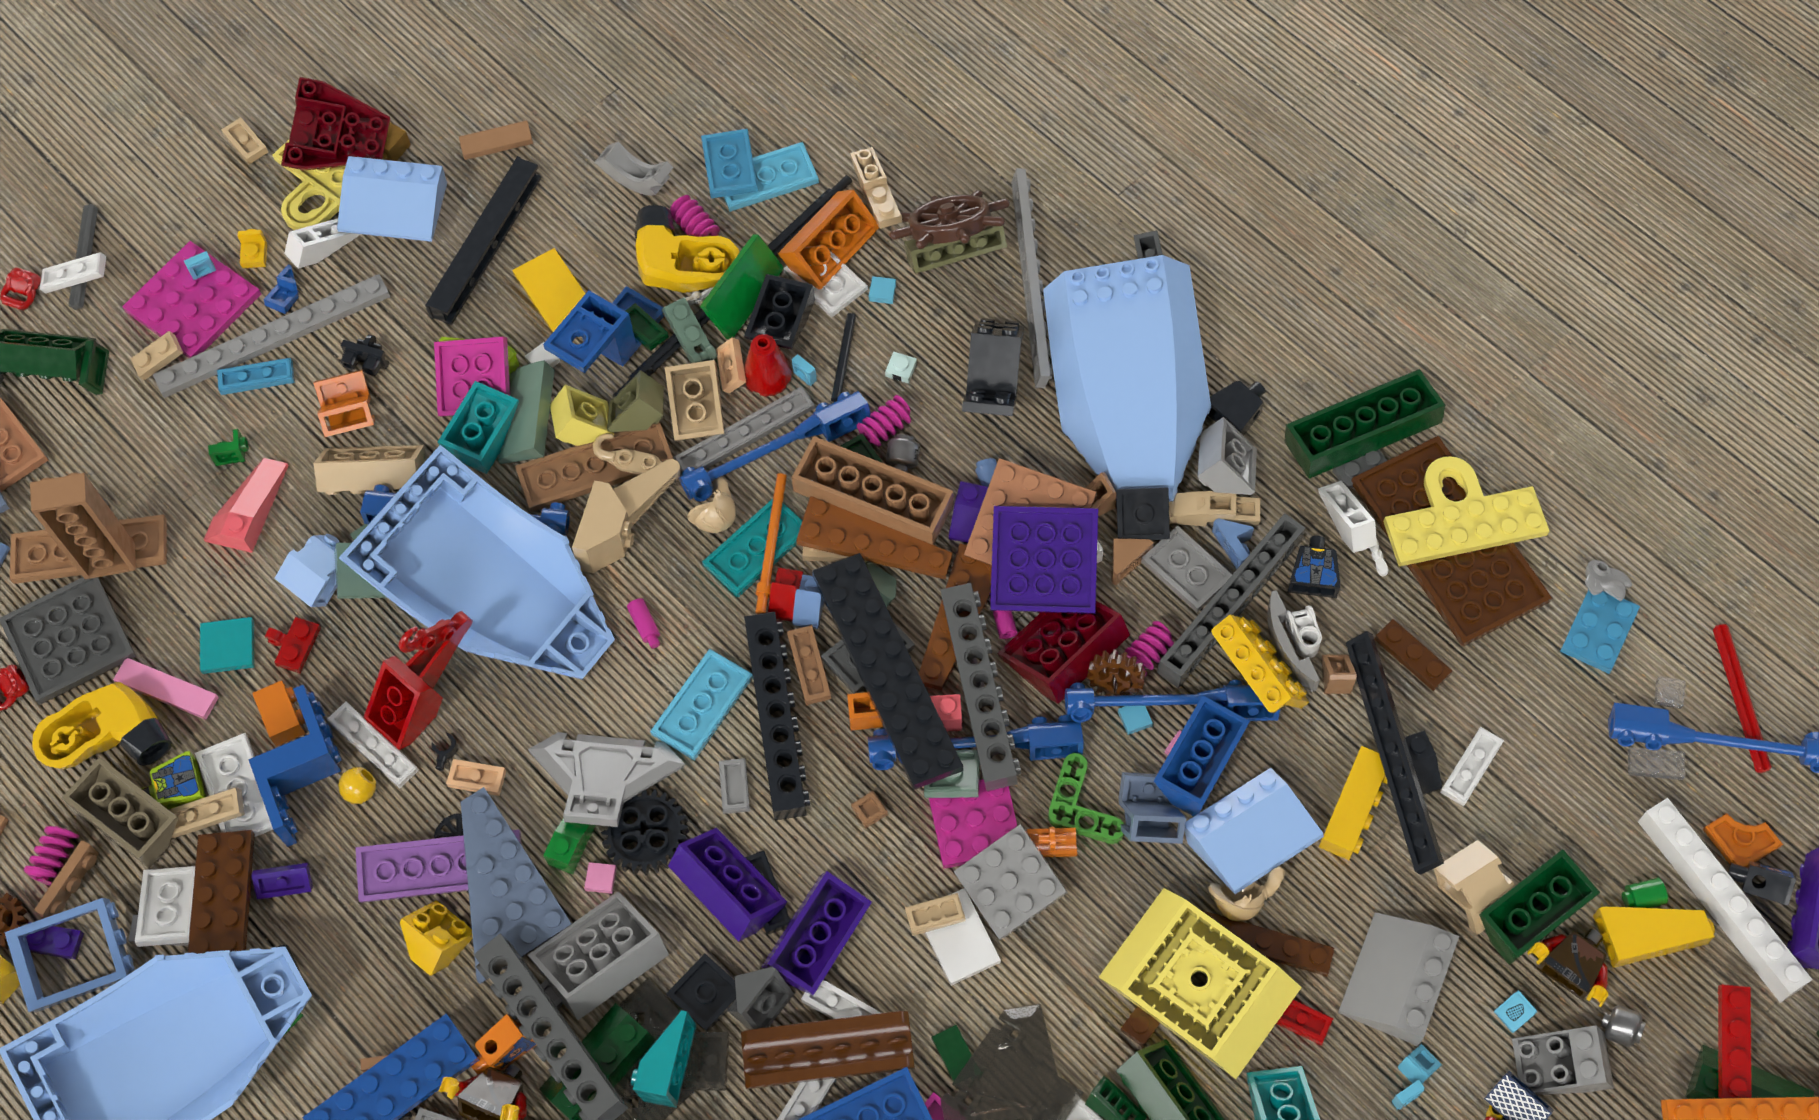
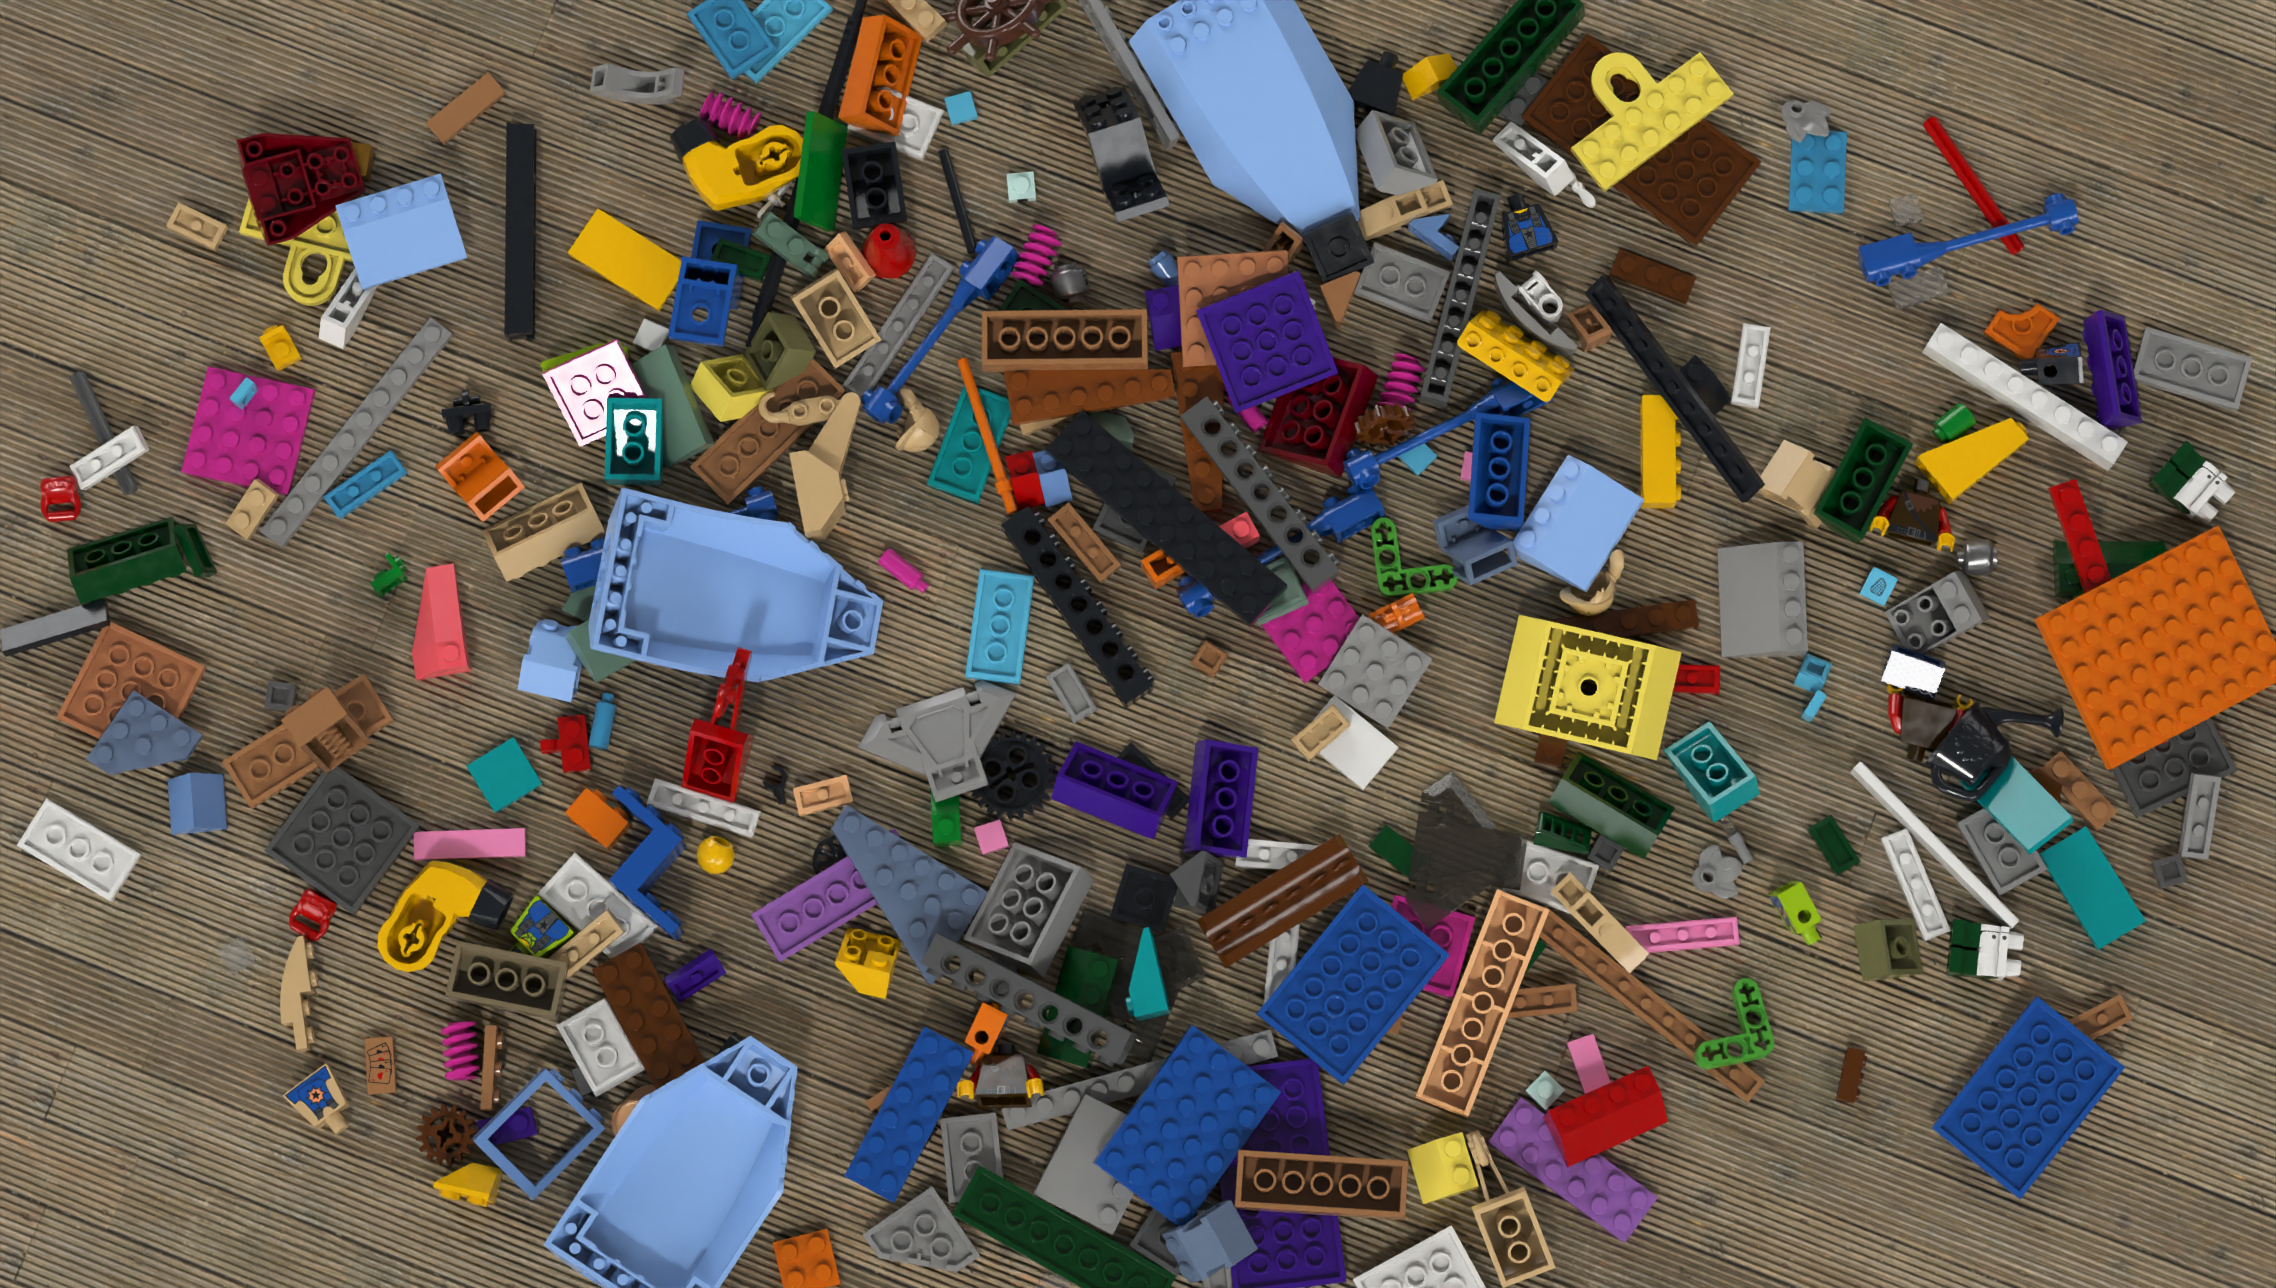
camera: 25 degrees left, 15 degrees up
blue slope [264,264,299,314] -> none
medium azure tile [792,354,817,386] -> none
none -> dark azure cylinder [588,693,616,750]
none -> yellow slope [1402,53,1457,100]

